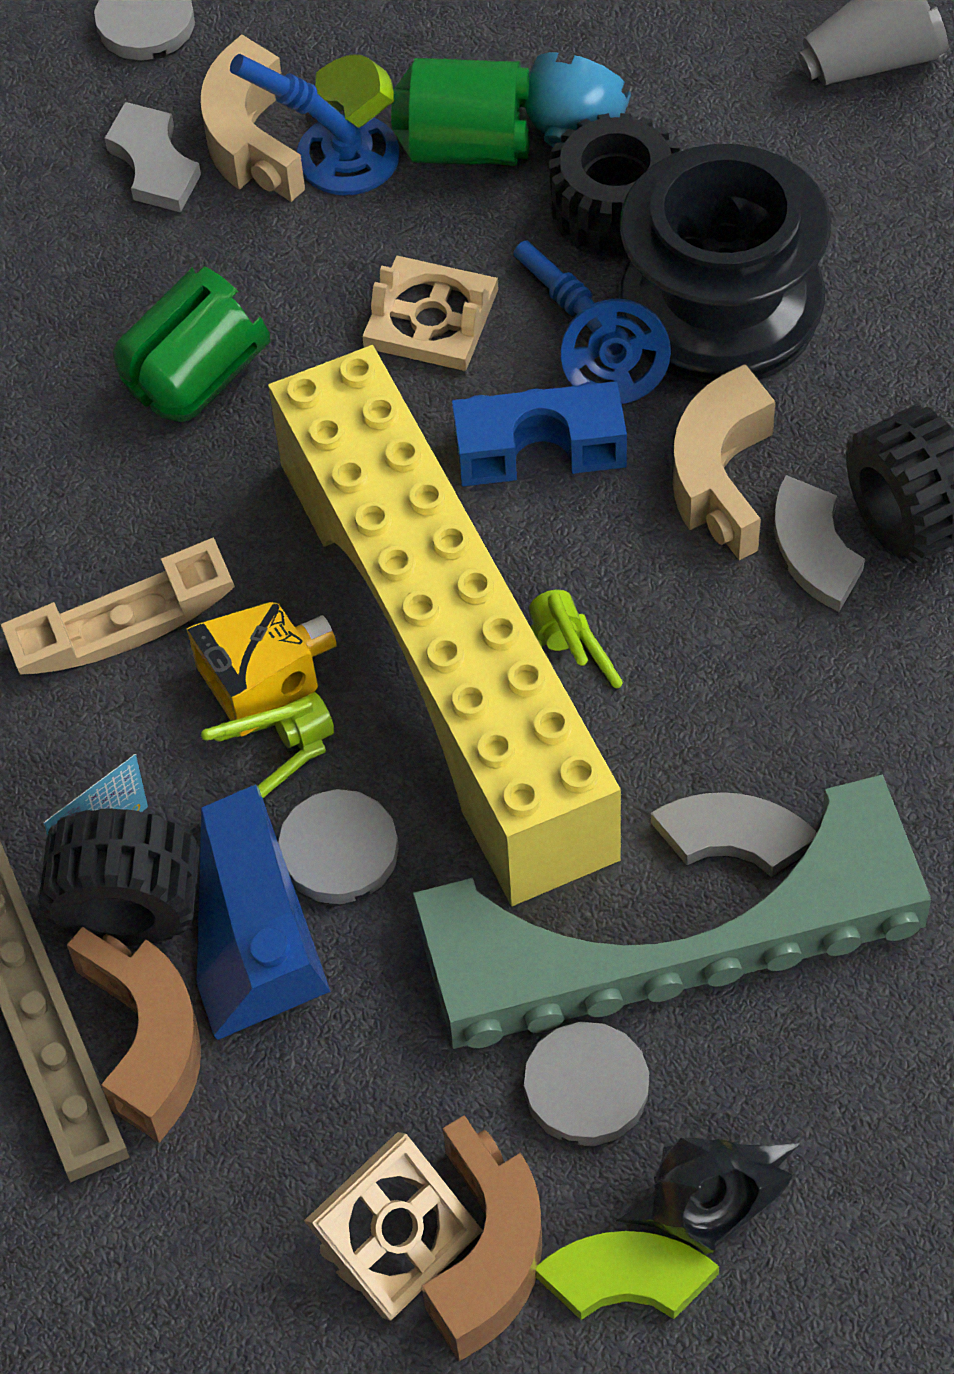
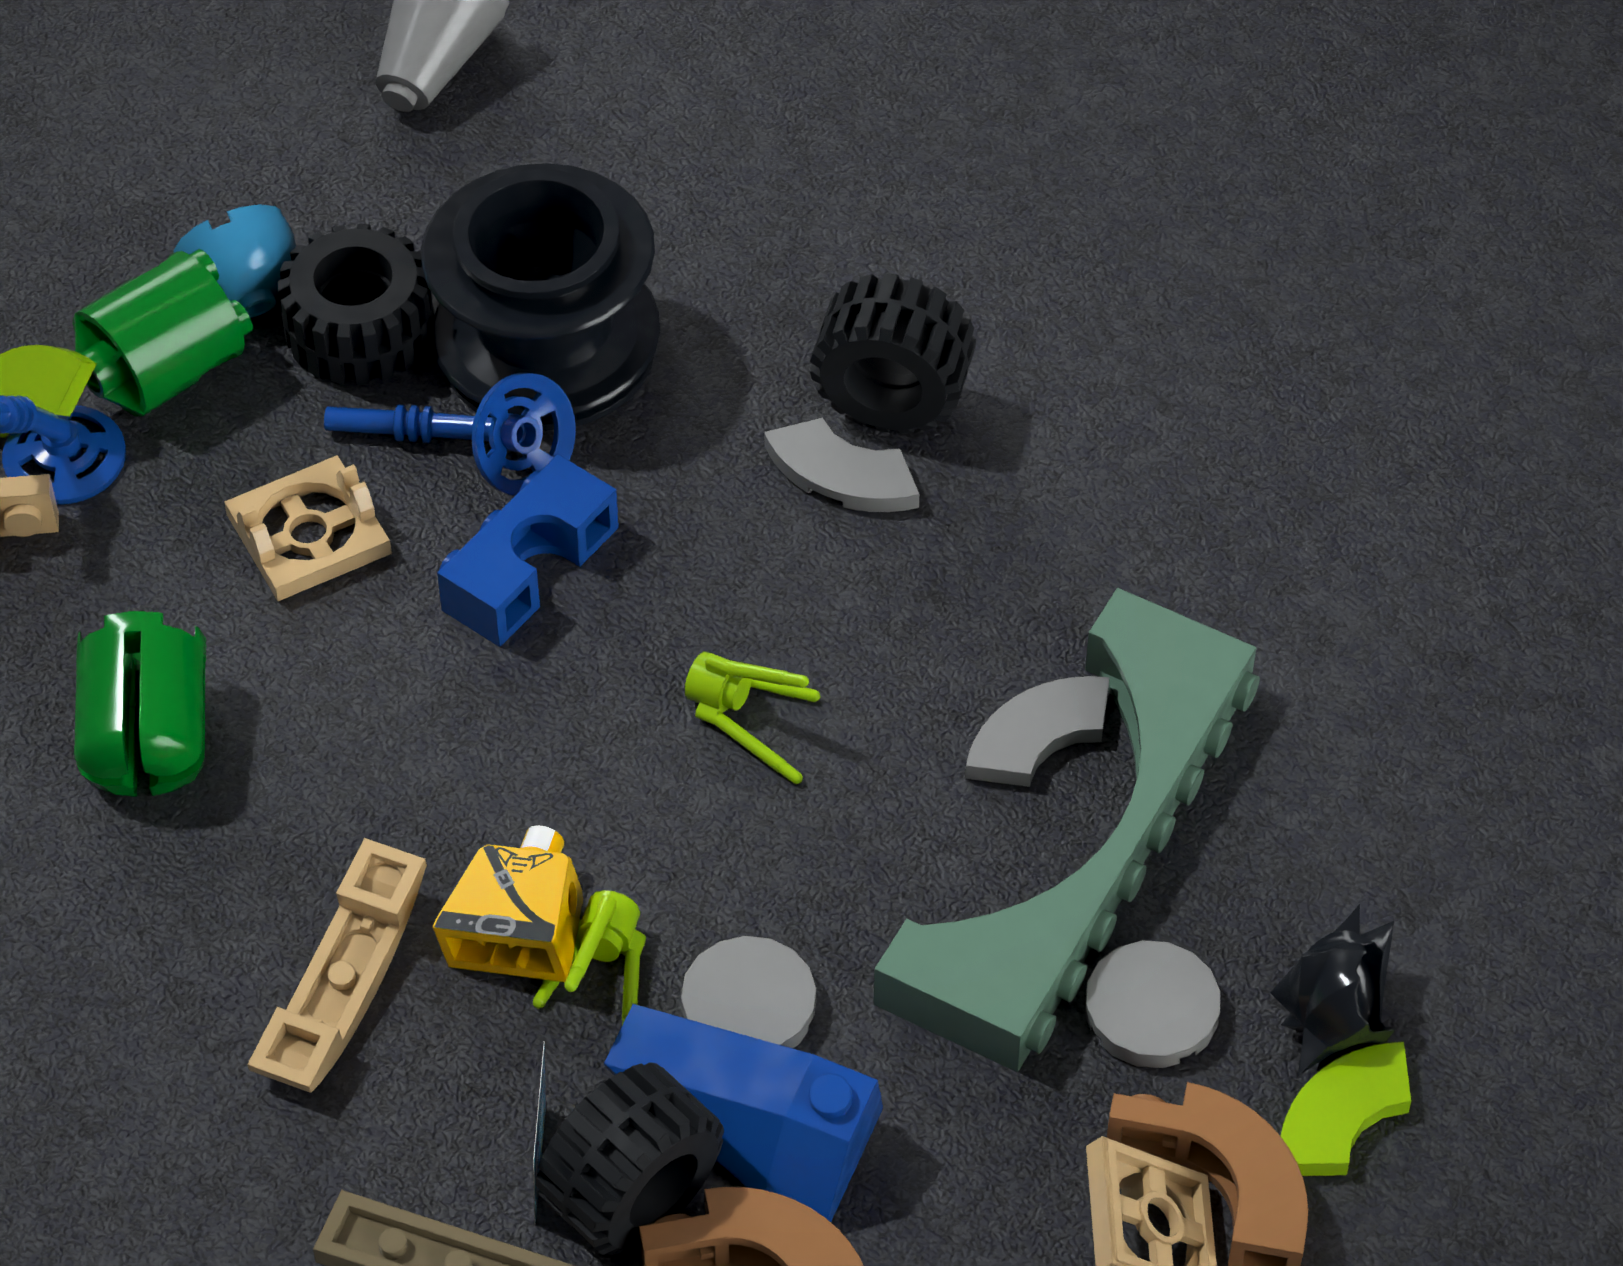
camera: 50 degrees left, 5 degrees down
light yellow arch [268,345,621,907] -> none
tan arch [673,364,775,560] -> none

